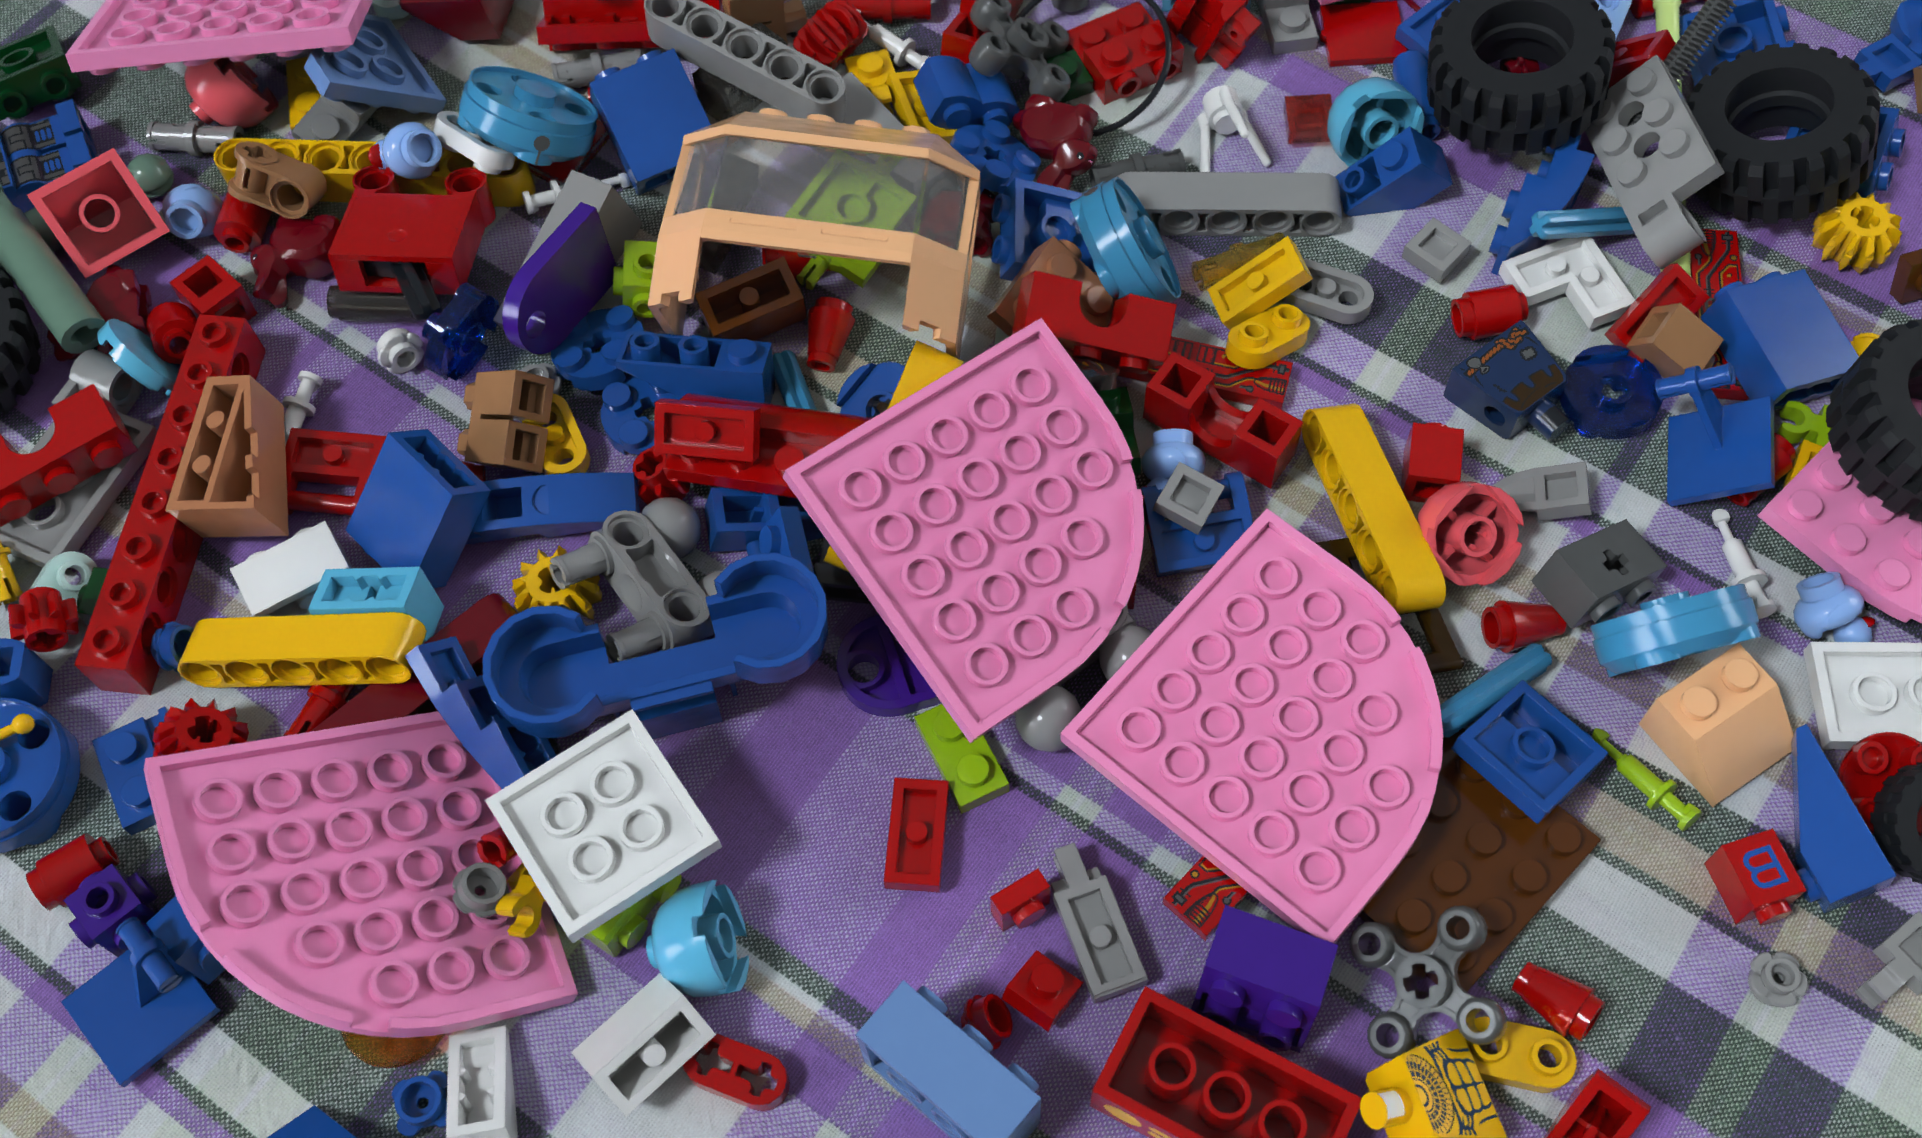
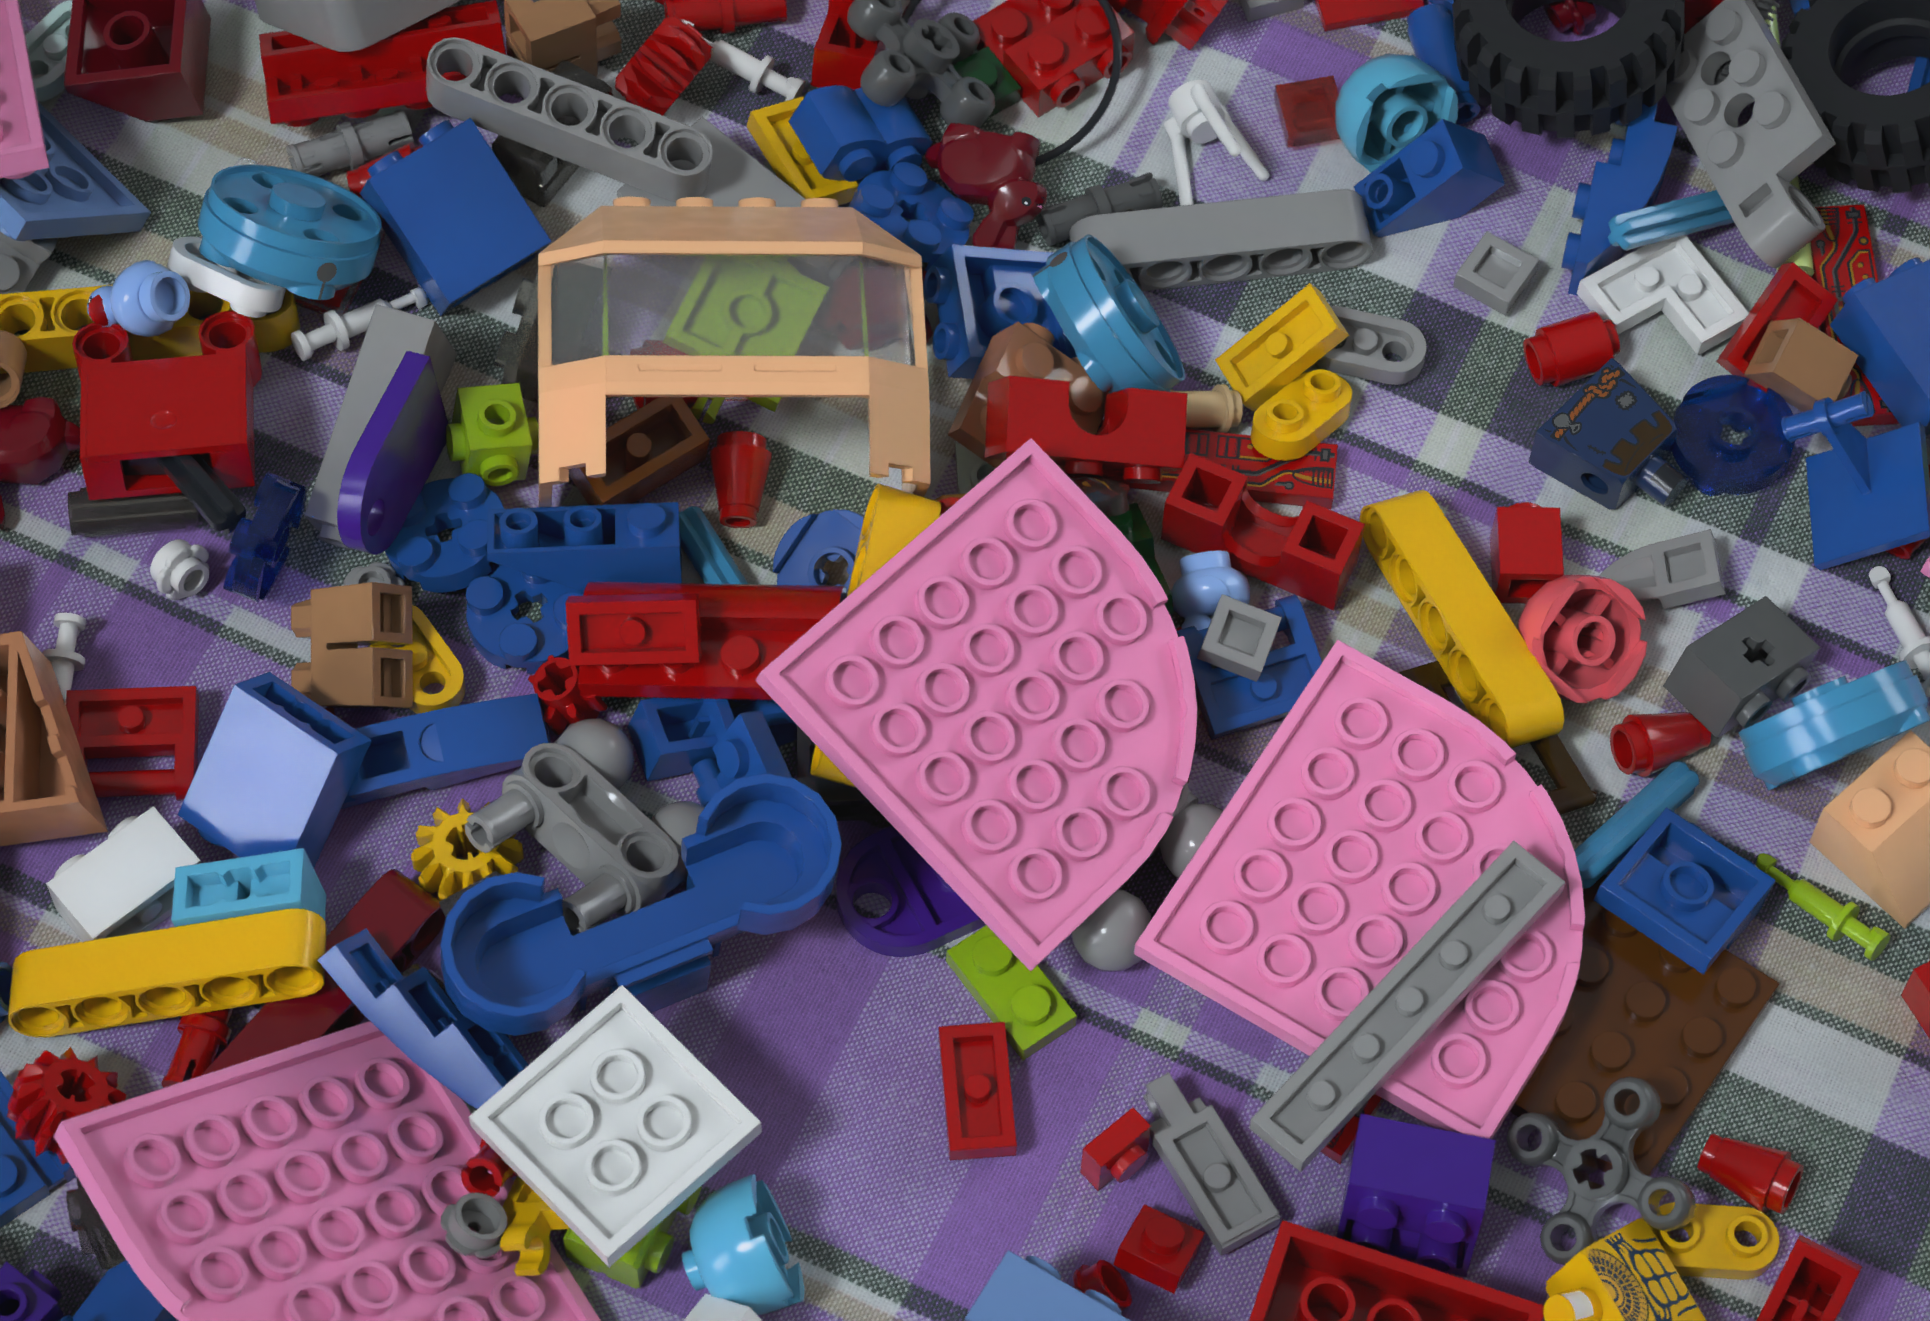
camera: 15 degrees left, 0 degrees up
yellow plate [844,49,895,115] -> none
clear yellow pin [1191,232,1285,291] -> none
none -> tan pin [1170,384,1243,433]
none -> light grey plate [1249,841,1565,1172]

